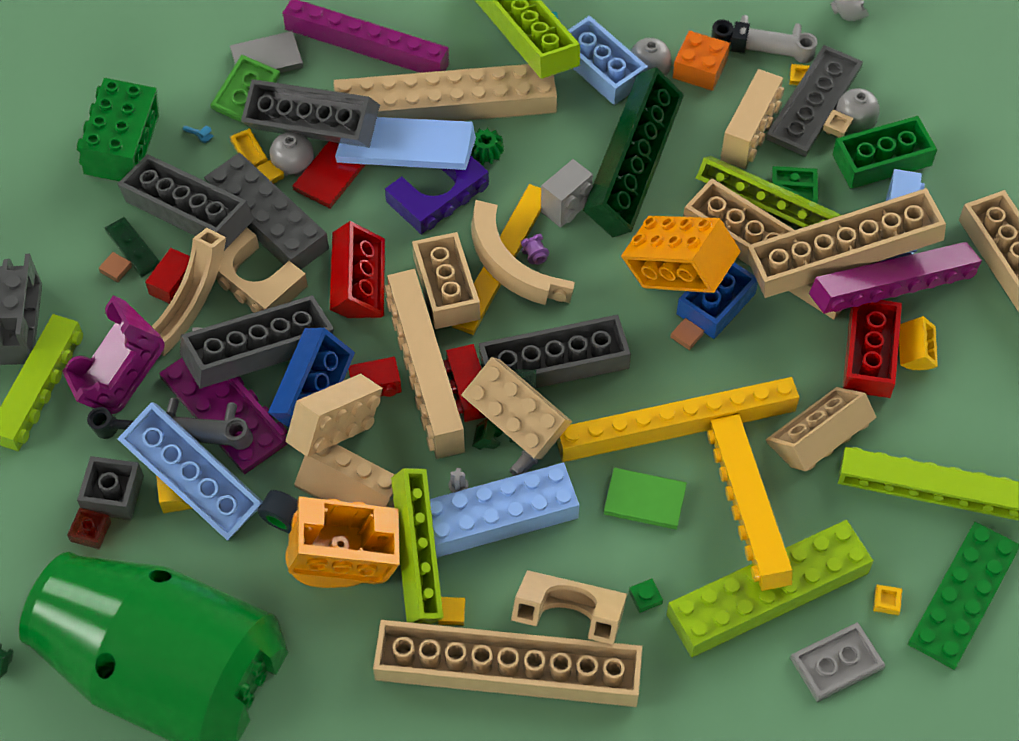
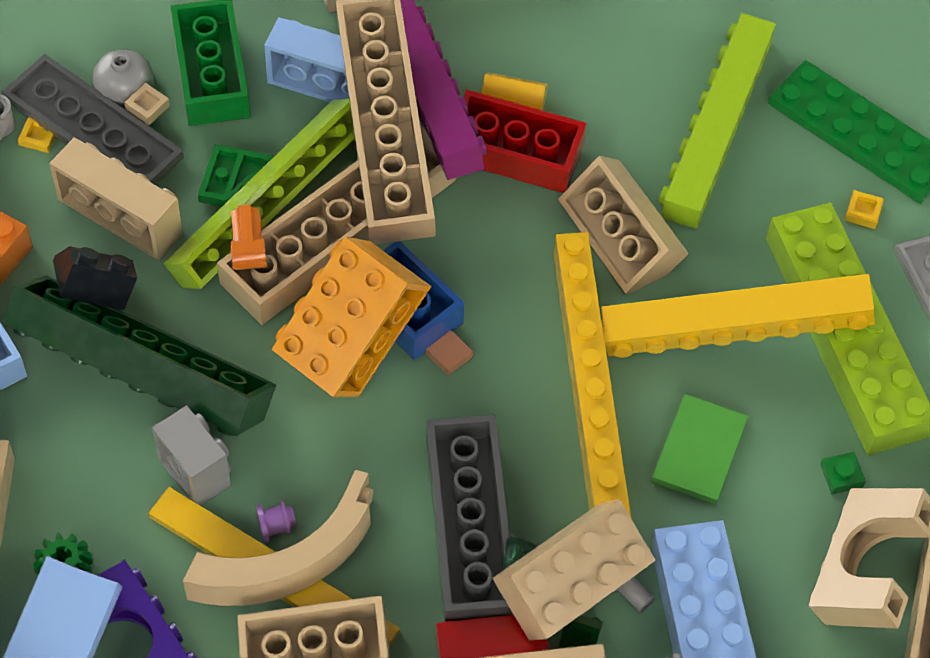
camera: 85 degrees left, 0 degrees up
none -> black slope [53,246,137,310]
none -> orange piece [231,205,267,270]

